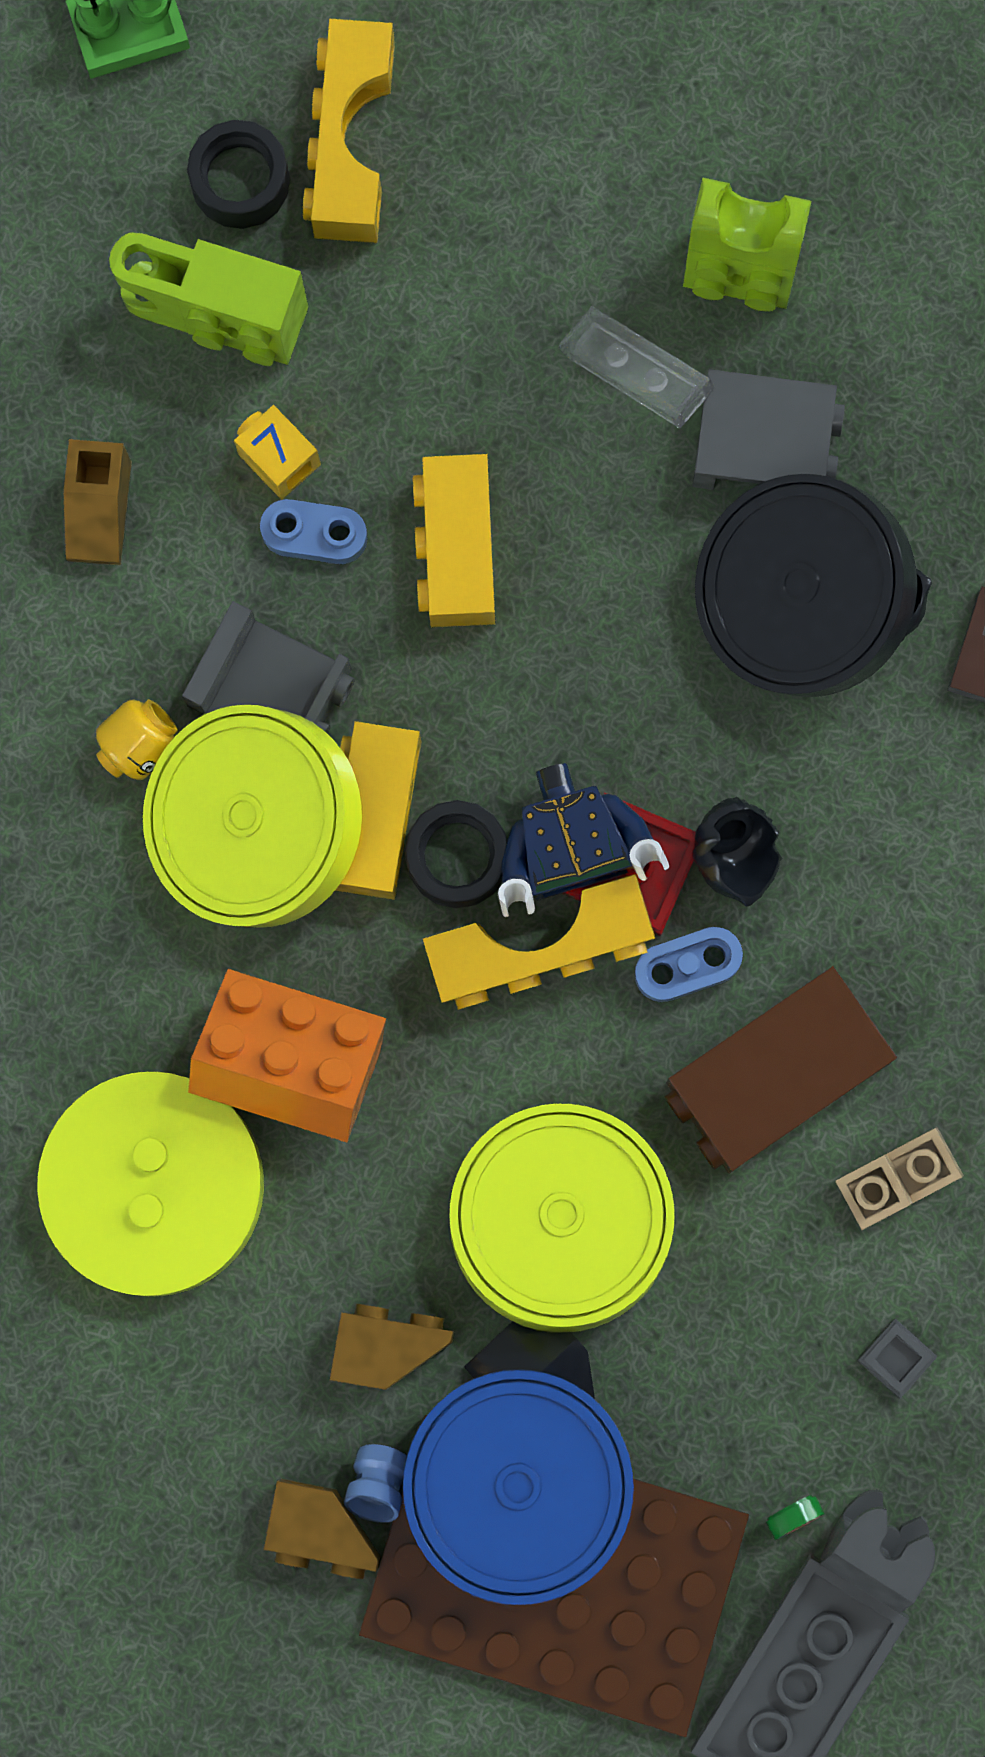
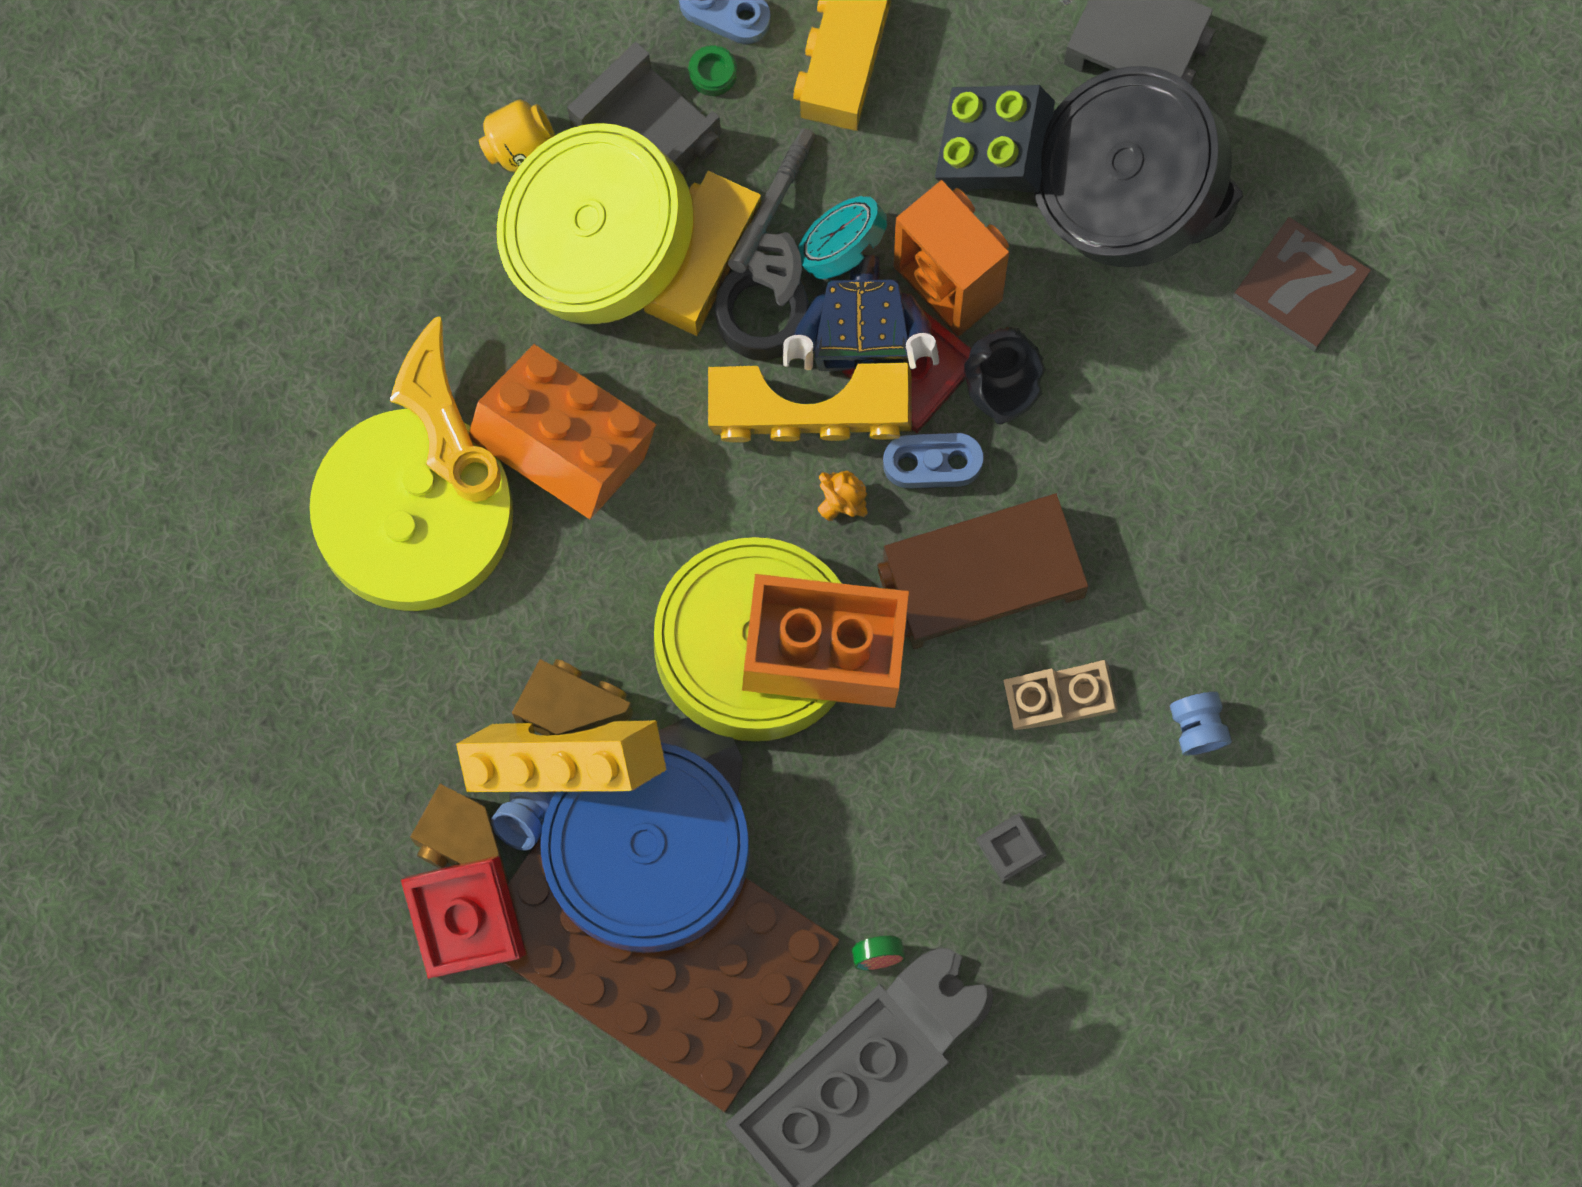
camera: 15 degrees right, 5 degrees down
none -> yellow piece [390,317,501,502]
none -> red tile [401,856,526,979]
none -> yellow arch [456,721,667,792]
none -> green tile [688,45,737,96]
none -> dark grey piece [728,128,816,306]
none -> orange brick [742,574,909,708]
none -> teal tile [798,196,887,279]
none -> light orange plant [818,470,868,521]
none -> orange brick [894,180,1009,337]
none -> black brick [935,85,1055,193]

